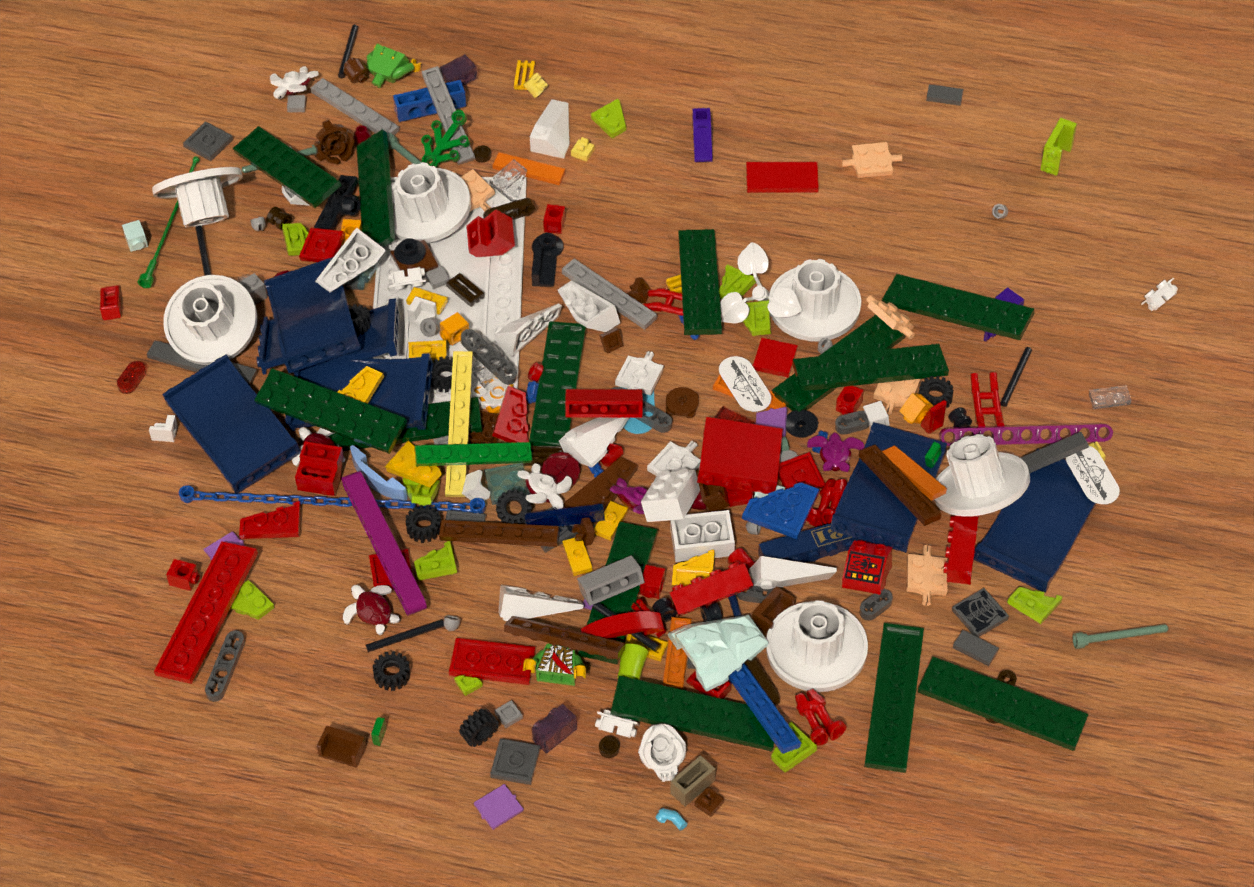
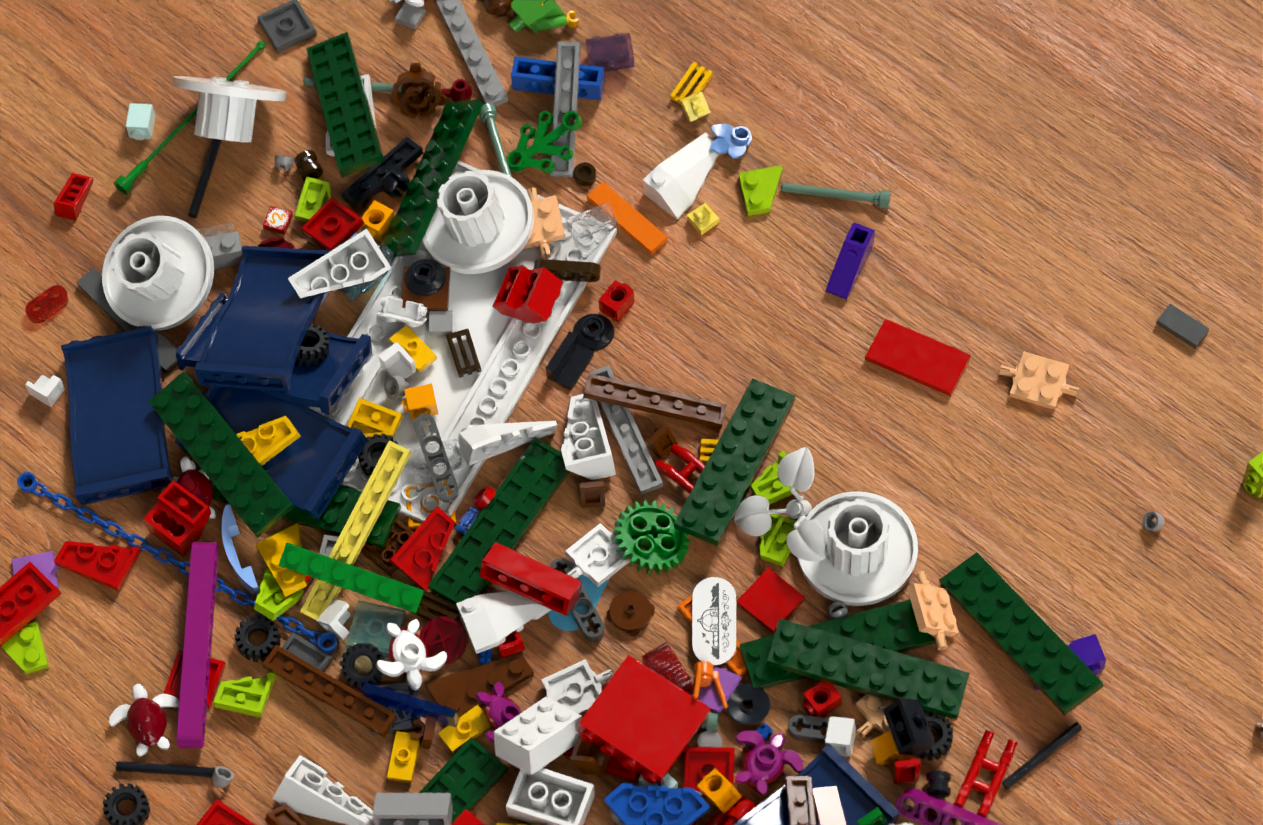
camera: 30 degrees right, 10 degrees up
none -> tile [263,206,293,234]
none -> reddish brown plate [583,373,727,429]
none -> green gear [612,500,691,575]
none -> orange plant [691,661,728,709]
none -> light orange brick [697,768,742,814]
none -> medium blue plate [710,124,752,159]
none -> sand green piece [781,183,891,209]
none -> black brick [883,698,936,756]

